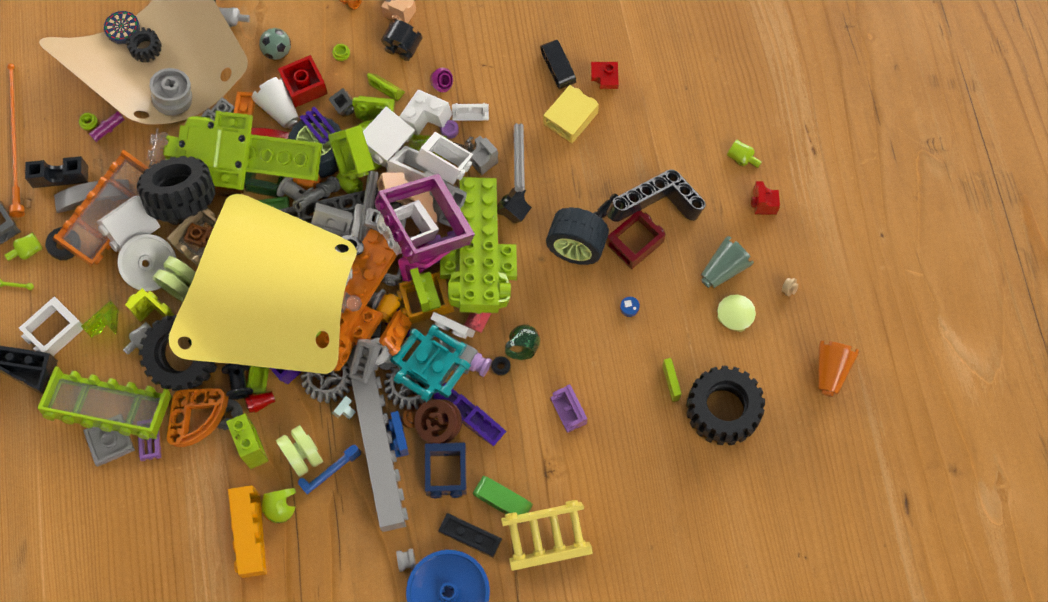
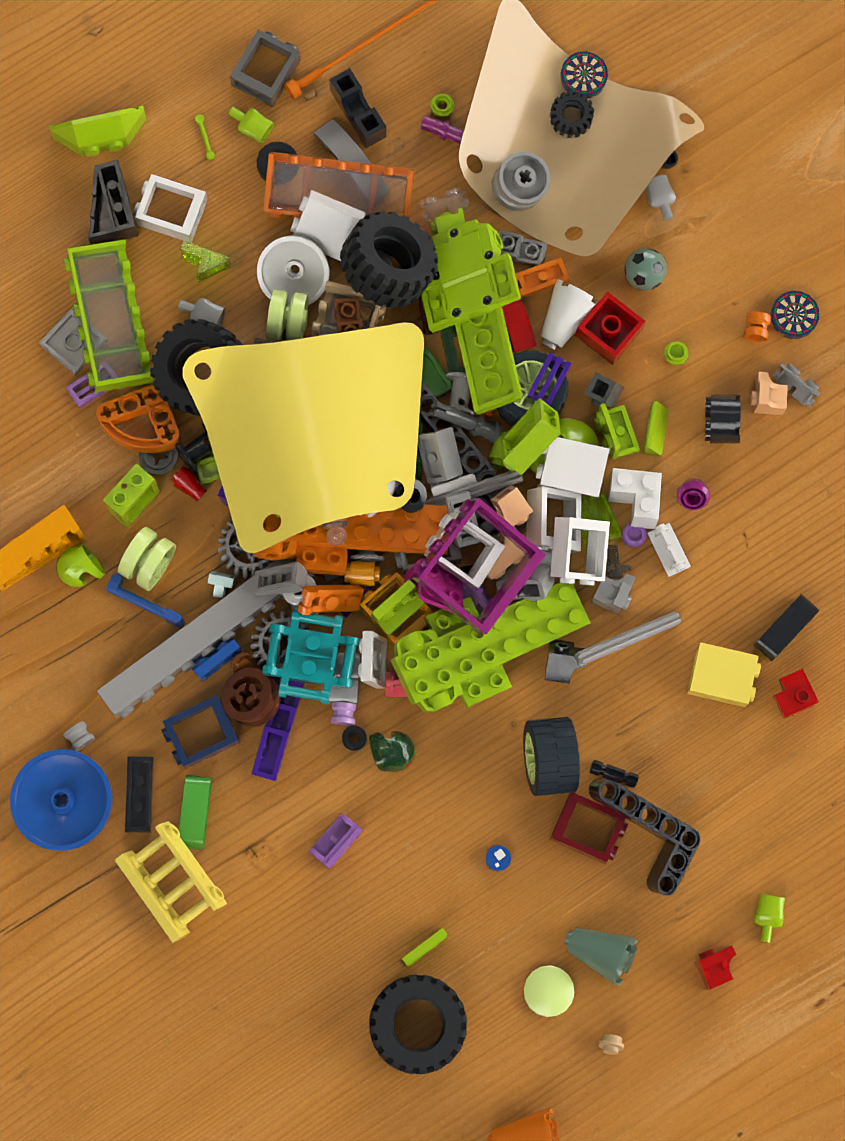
camera: 60 degrees right, 10 degrees up
neon yellow bracket [125,288,174,322] -> none

